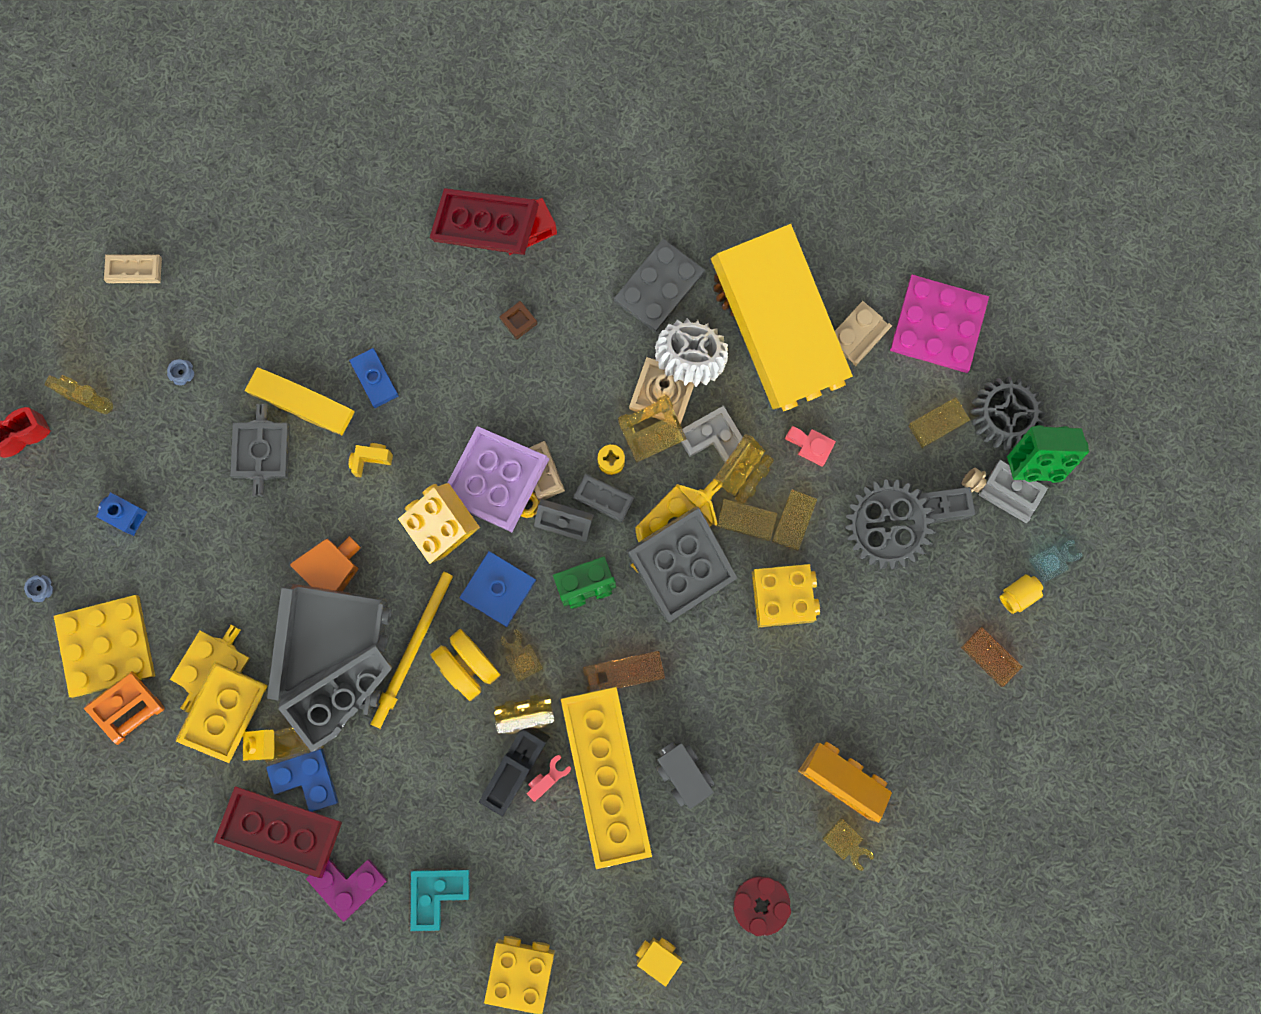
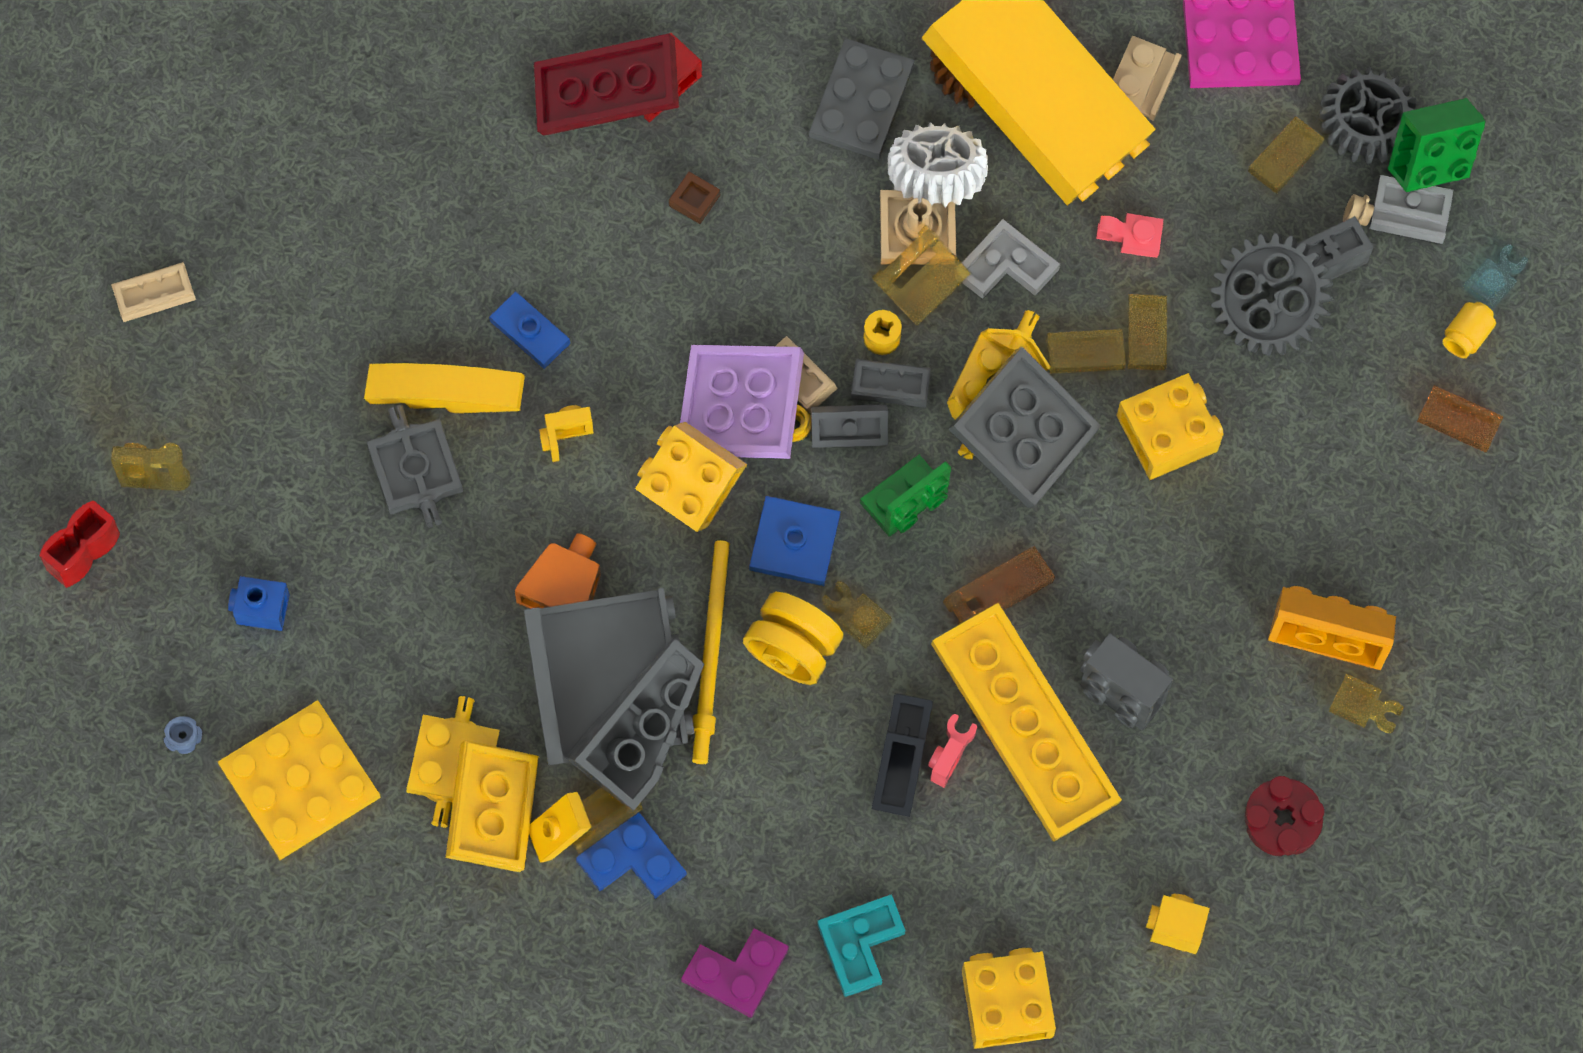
camera: 20 degrees left, 10 degrees down
orange plate [84,671,165,745] -> none
sand blue plate [167,359,194,386] -> none
dark red plate [214,787,342,878] -> none
clear yellow plate [495,695,554,734] -> none
clear yellow plate [714,434,774,505] -> none

